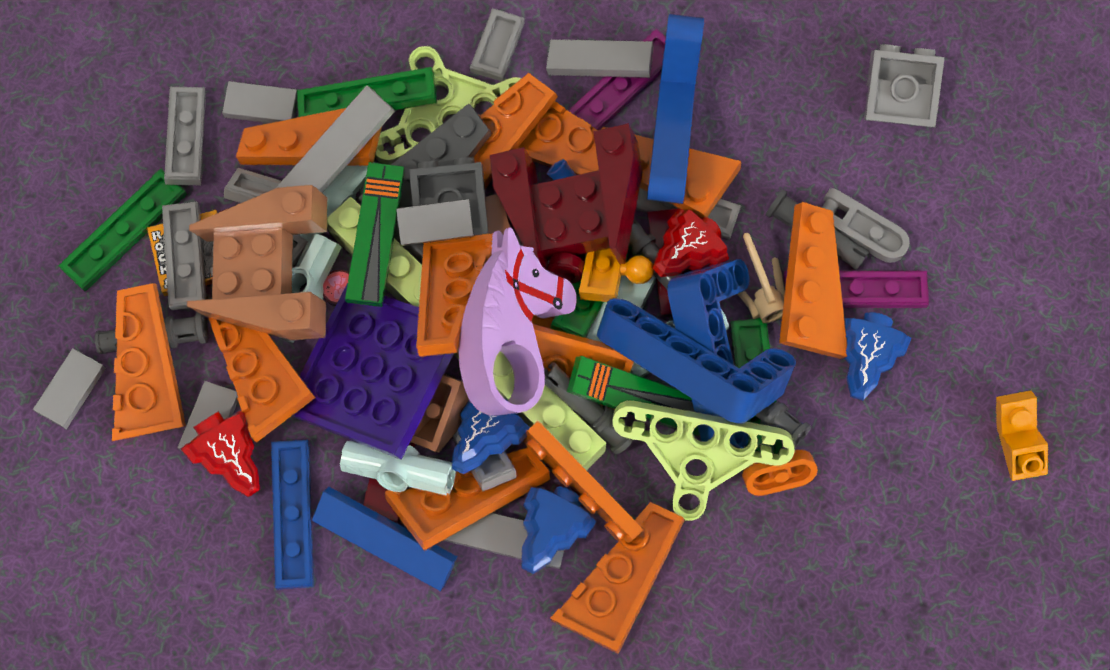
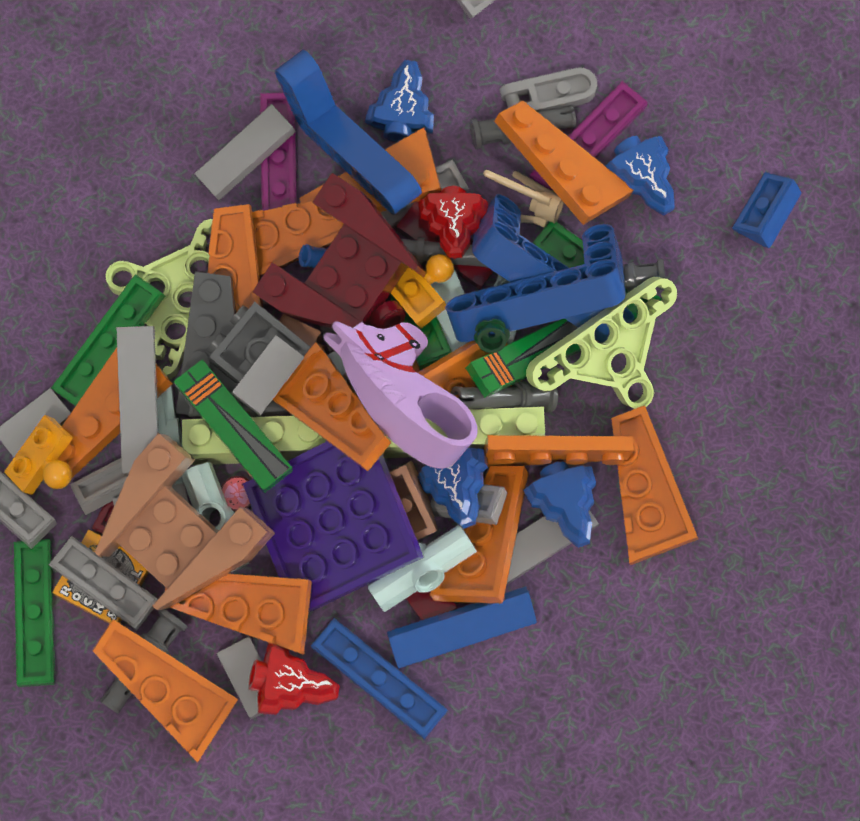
camera: 45 degrees left, 0 degrees up
light grey tile [33,348,106,430] -> none
light grey tile [470,8,525,82] -> none
orange plate [742,450,818,496] -> none
light orange slope [996,390,1048,481] -> none
none -> light orange plate [4,414,73,495]
none -> blue rock [365,60,434,142]
none -> dark green plate [474,318,510,353]
none -> blue slope [732,172,801,248]

